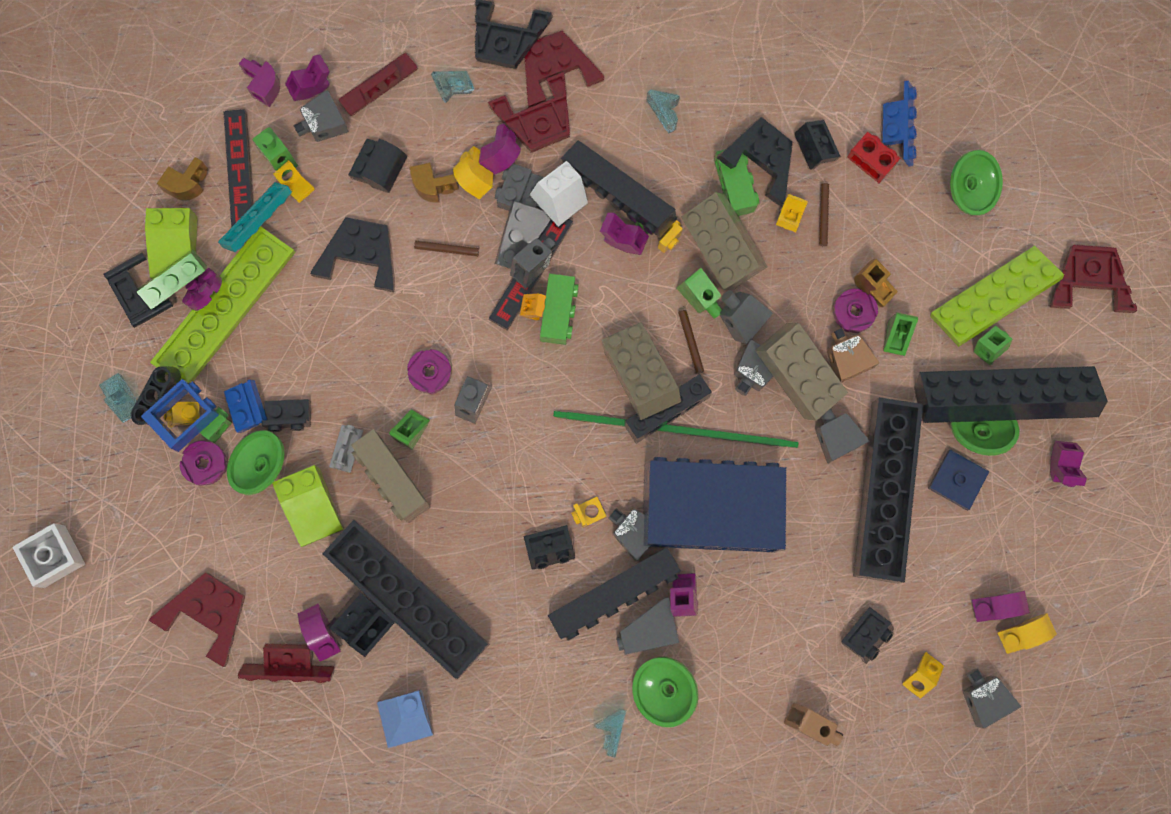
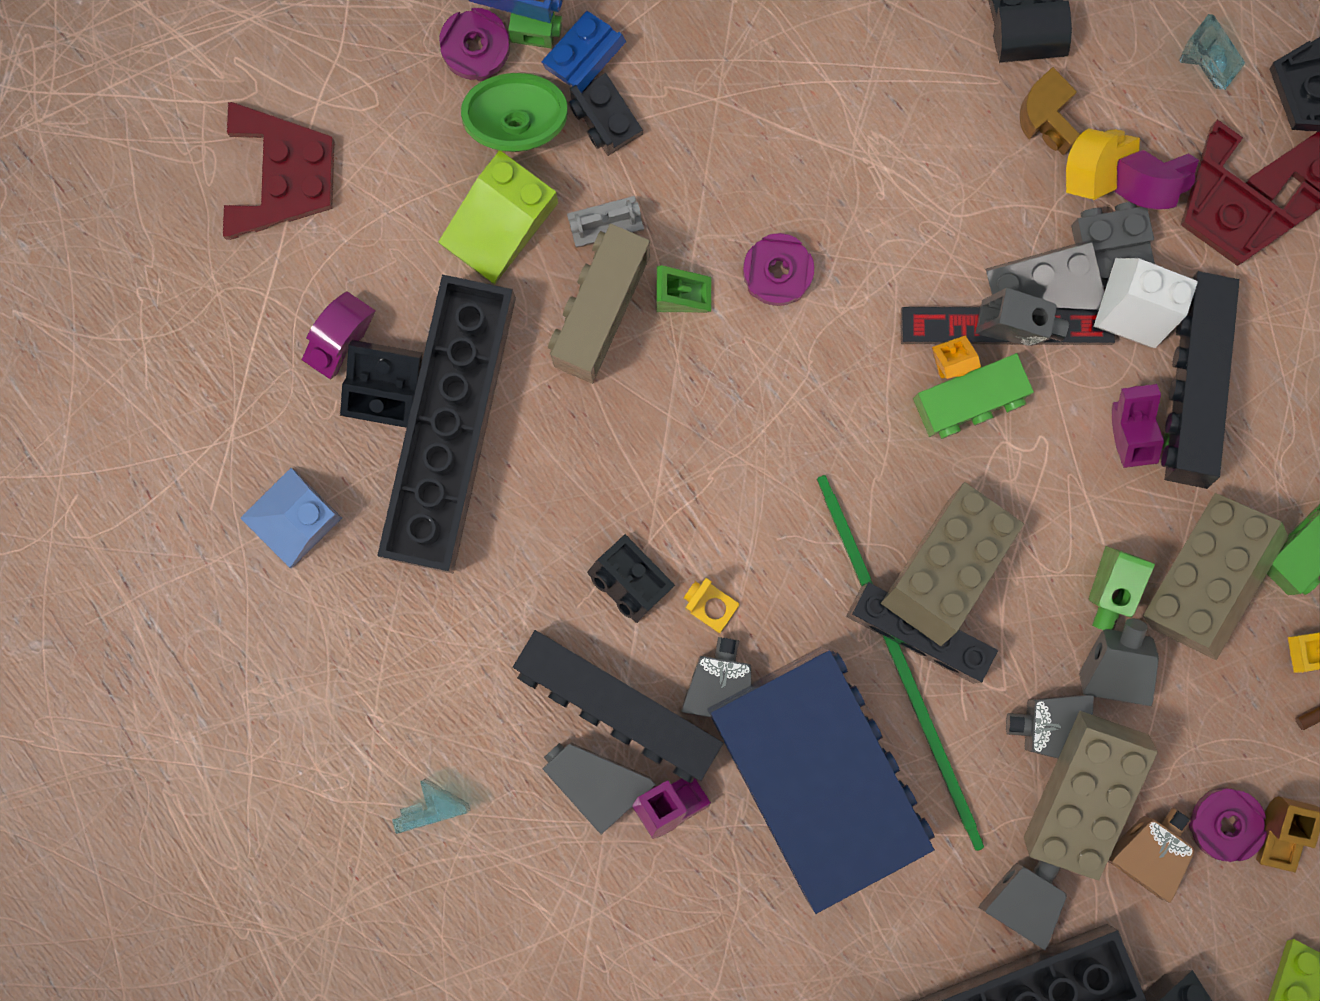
camera: 60 degrees right, 5 degrees up
dark red bracket [238,643,335,683] -> none
black wing [310,217,395,292] -> none
reddish brown bar [414,240,480,257] -> none
dark grey torso [454,376,492,424] -> none
bright green dish [632,657,698,727] -> none
yellow bracket [658,220,683,253] -> none
reddish brown bar [678,310,704,374] -> none
bright green slope [883,312,918,356] -> none

